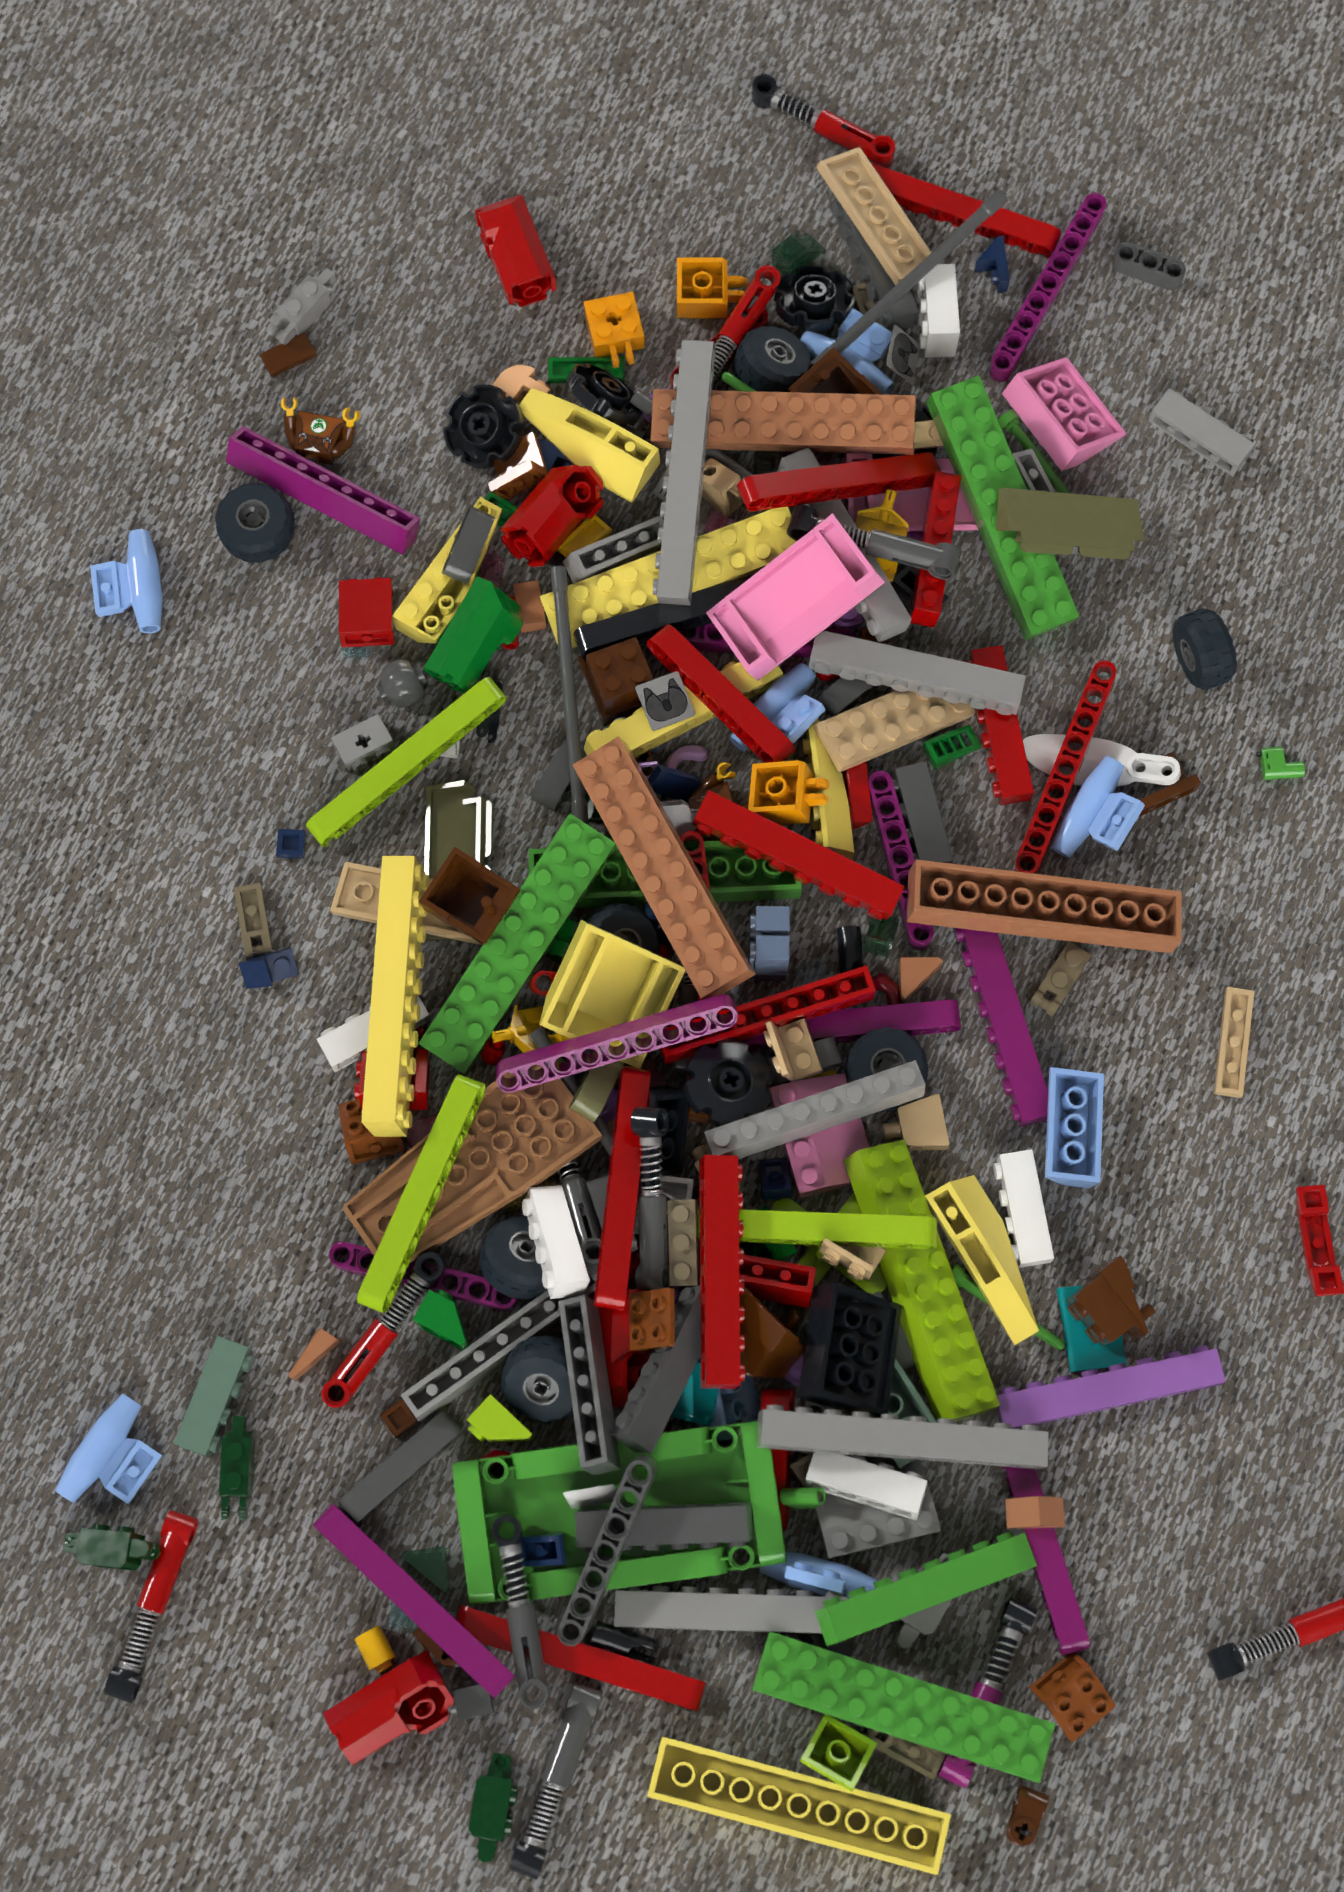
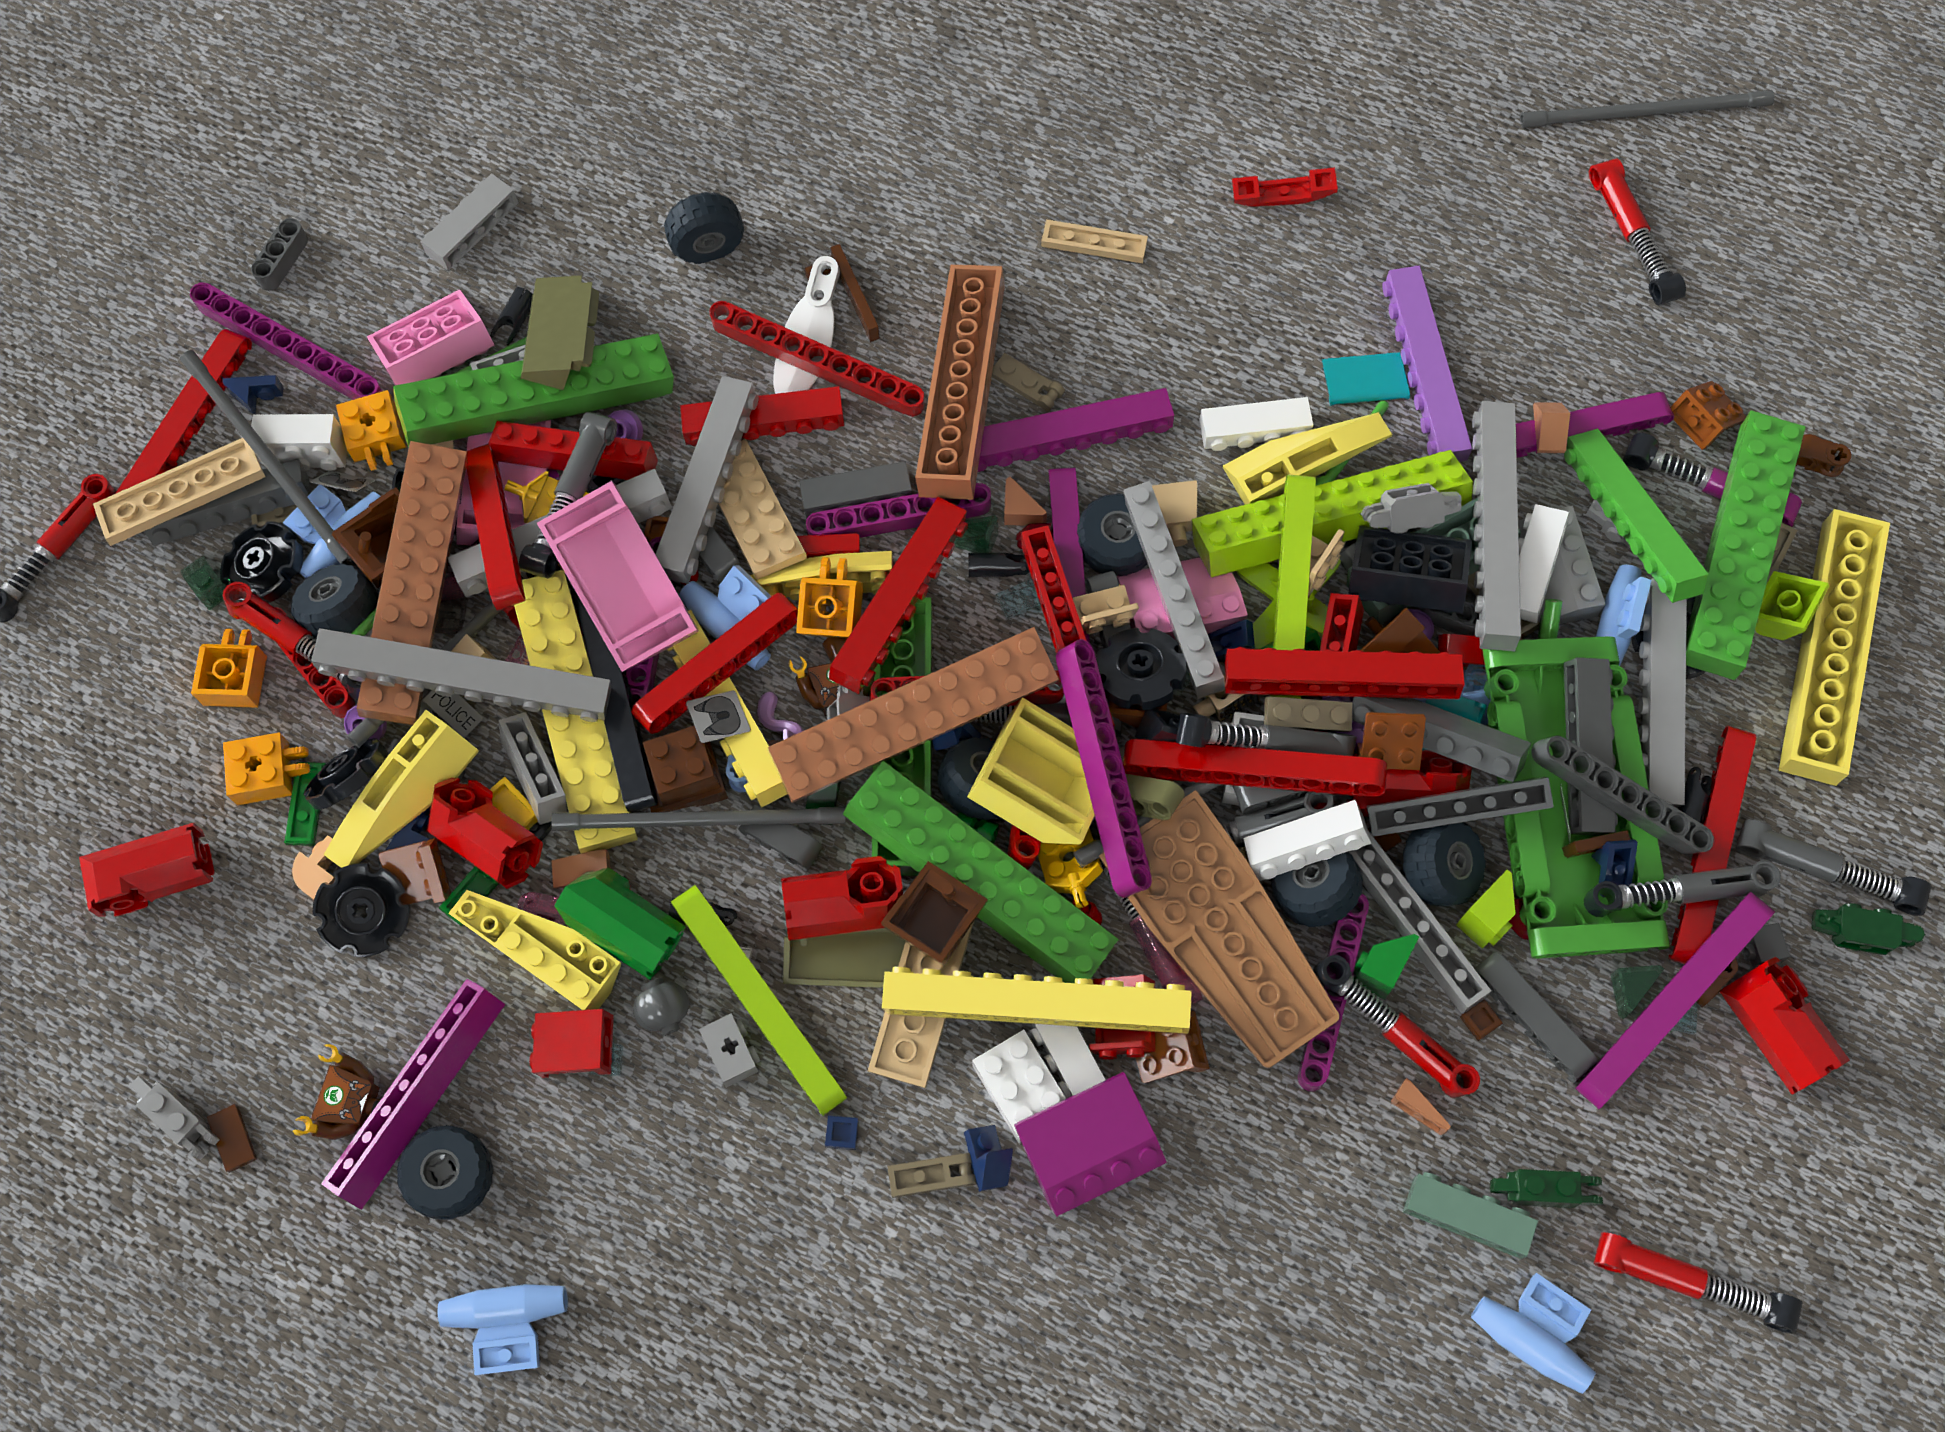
camera: 85 degrees left, 5 degrees down
dark green hinge [63,1524,162,1571] -> none
yellow brick [354,1625,396,1673] -> none
lime beam [357,1074,486,1313] -> none
dark grey beam [442,506,495,585] -> none
dark blue tile [648,765,702,802] -> none
sand blue piece [749,906,790,981] -> none
green slope [922,725,982,770] -> none
light blue slope [1045,1067,1104,1188] -> none
light blue plate [1051,756,1145,859] -> none
reddish brown piece [1065,1256,1155,1346] -> none
bright green piece [1256,746,1305,780] -> none
none -> light orange hinge [336,390,407,471]
none -> black piece [490,287,533,346]
none -> medium lavender plate [608,409,643,440]
none -> red brick [781,856,903,941]
none -> white brick [972,1030,1066,1144]
none -> magenta slope [1013,1072,1167,1217]
none -> light grey hinge [1361,483,1461,533]
none -> reddish brown tile [1562,830,1630,858]

